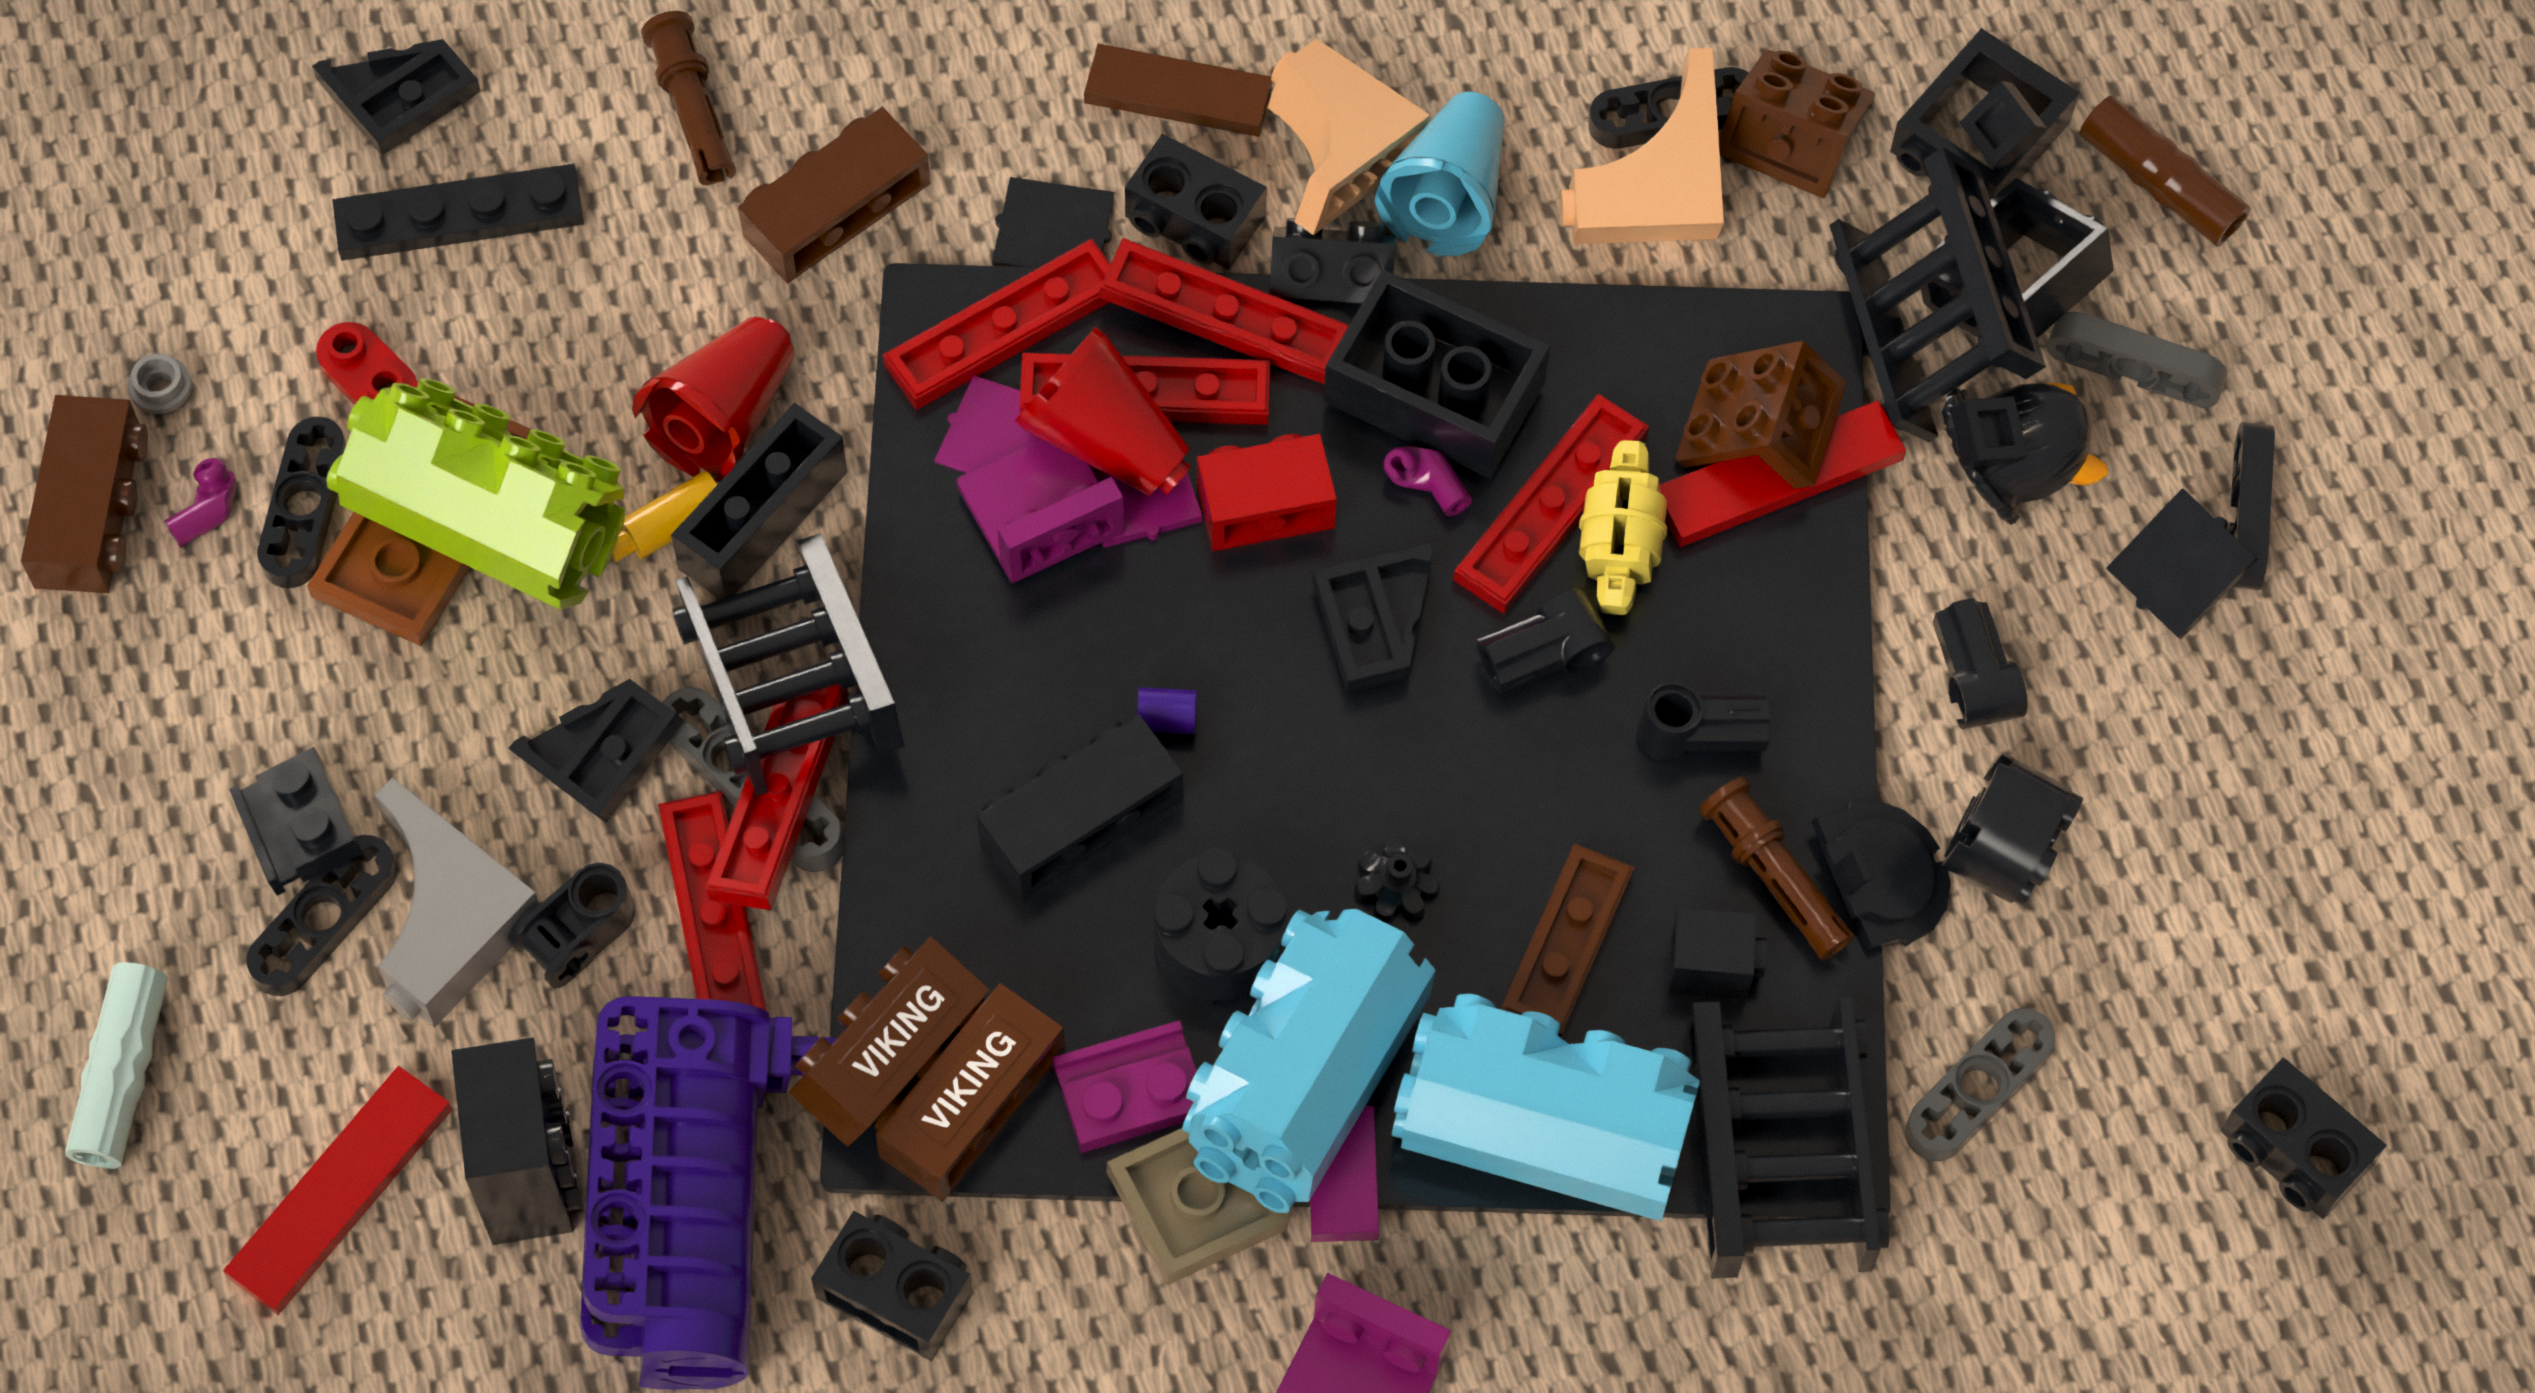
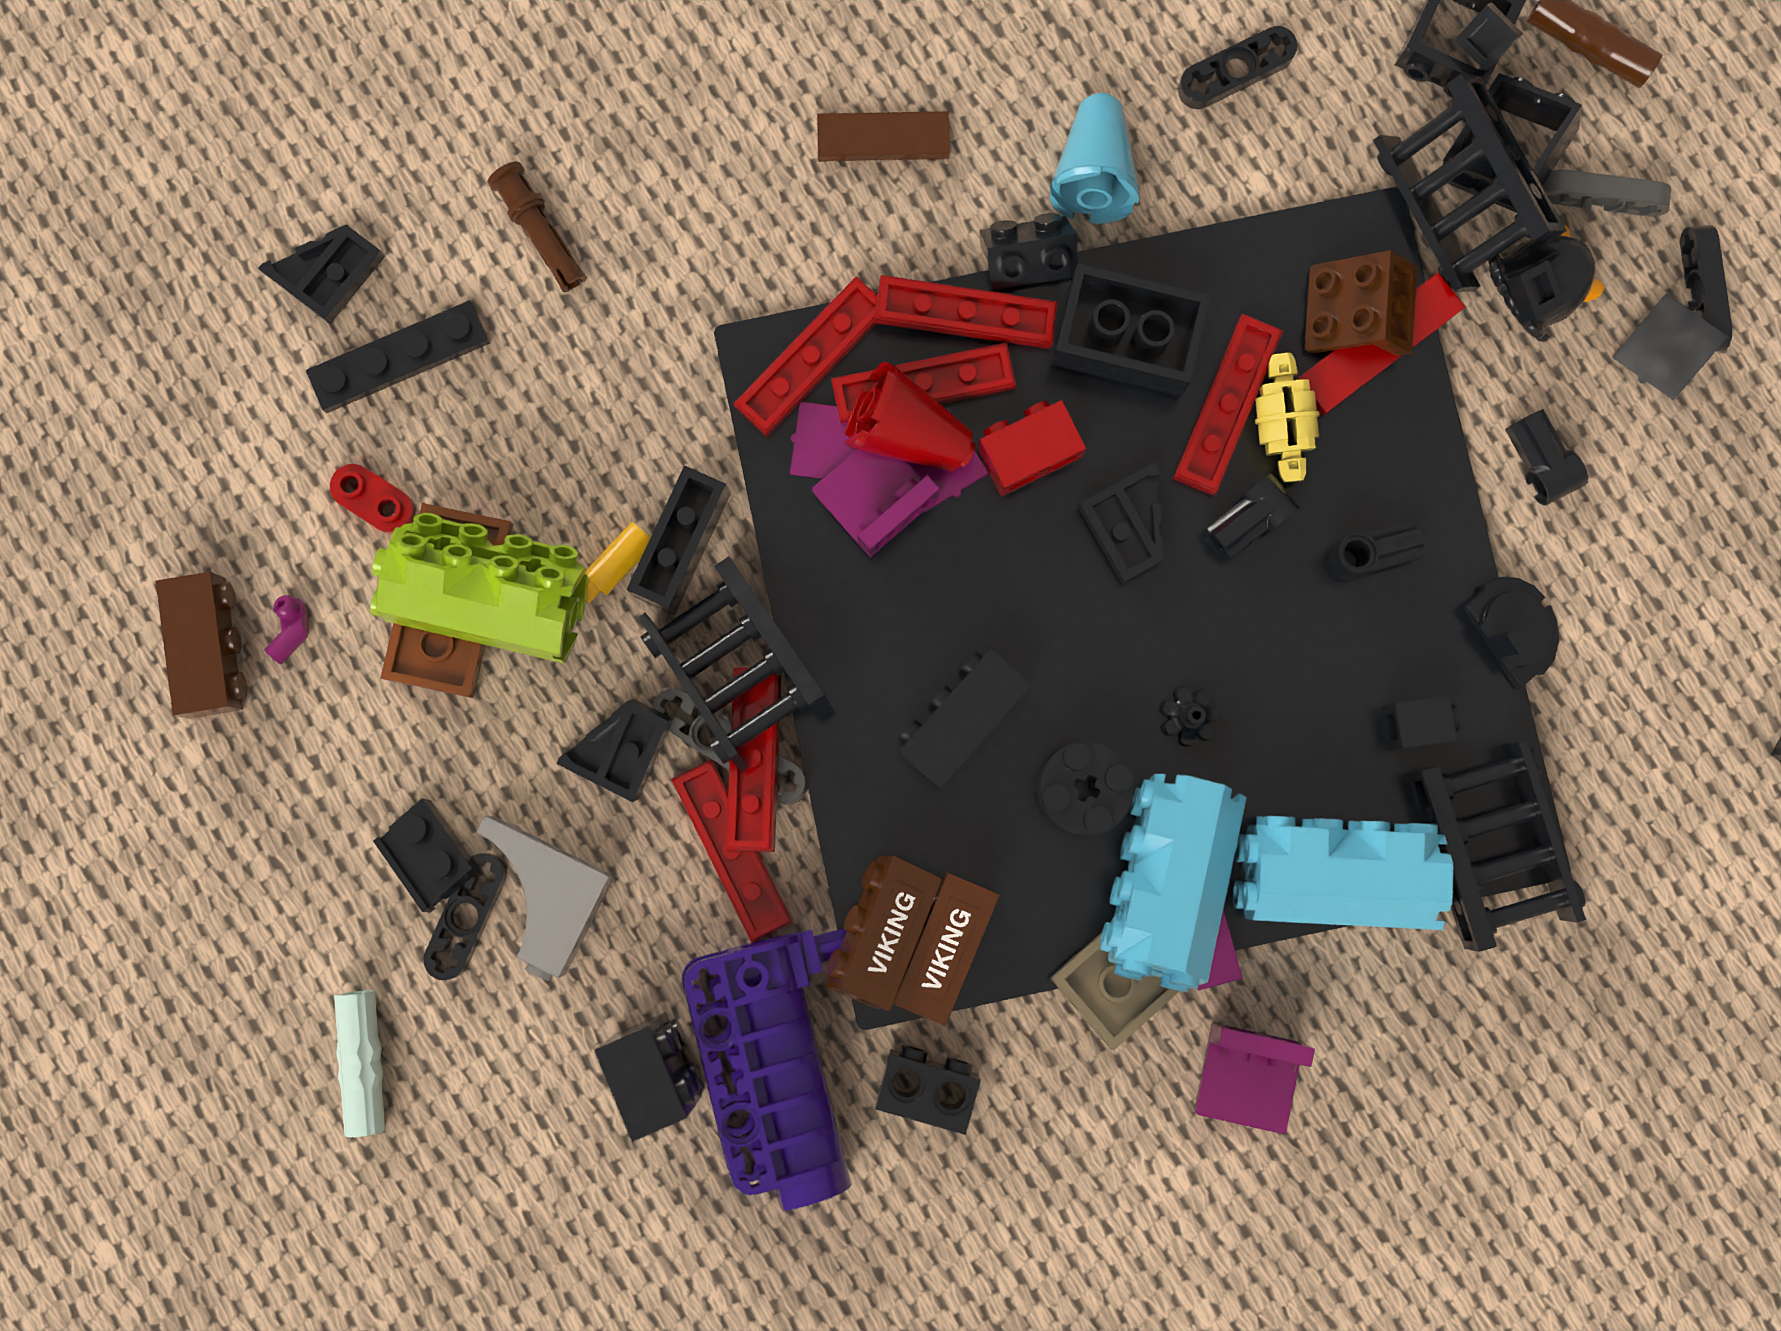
camera: 15 degrees left, 20 degrees up
light grey plate [128,354,192,415] -> none
red tile [223,1066,452,1315] -> none
black beam [257,416,346,588] -> none
black piece [508,862,635,989] -> none
red cone [632,317,794,482] -> none
reddish brown brick [738,106,931,284] -> none
black piece [992,177,1114,267] -> none
magenta plate [1053,1020,1197,1153] -> none
black brick [1125,134,1267,270] -> none
dark purple hinge [1137,687,1197,735] -> none
light nougat arch [1267,38,1430,235] -> none
magenta arm [1384,446,1472,516] -> none
reddish brown tile [1501,843,1635,1039] -> none
light nougat arch [1559,48,1724,244] -> none
reddish brown pin [1698,776,1855,961] -> none
reddish brown bracket [1719,50,1875,199] -> none
dark grey beam [1905,1008,2055,1161] -> none
black brick [1941,752,2083,906] -> none

